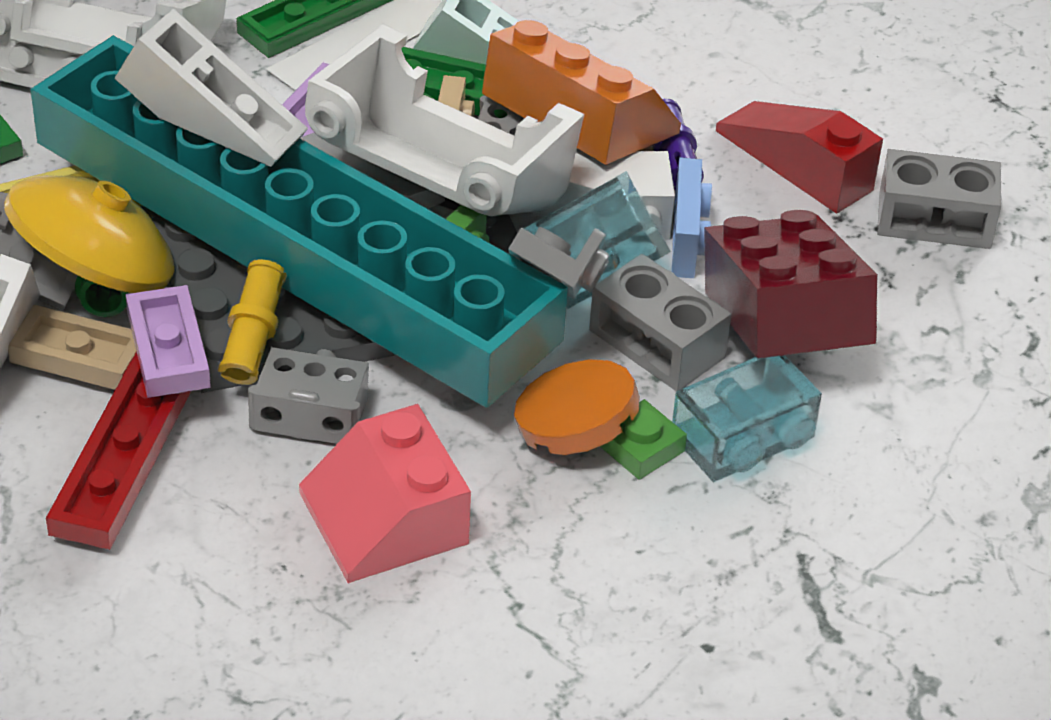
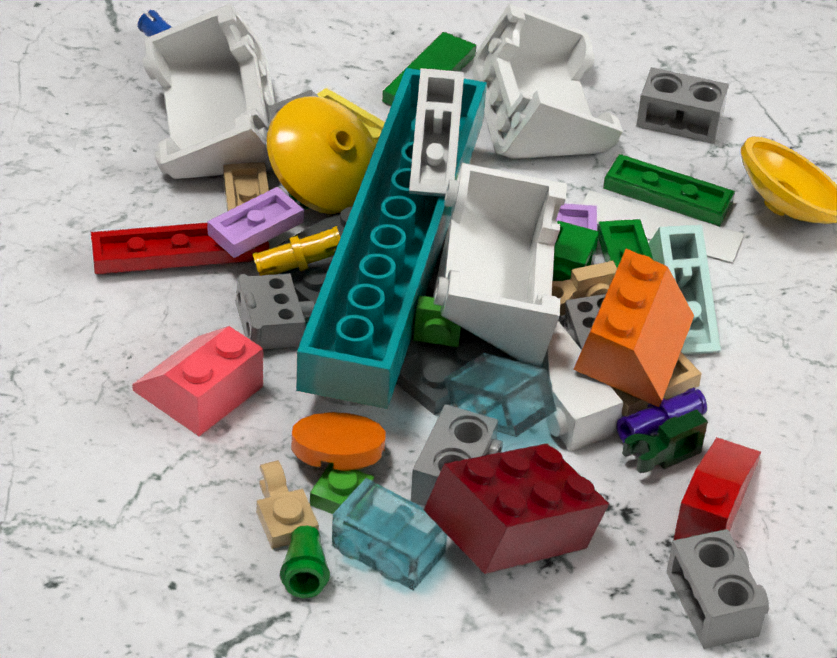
camera: 65 degrees right, 0 degrees up
light grey bracket [508,227,610,299] -> none
light blue plate [671,158,712,278] -> none
none -> tan plate [256,460,319,549]
none -> green cone [280,526,330,598]
none -> dark green plate [622,409,708,473]

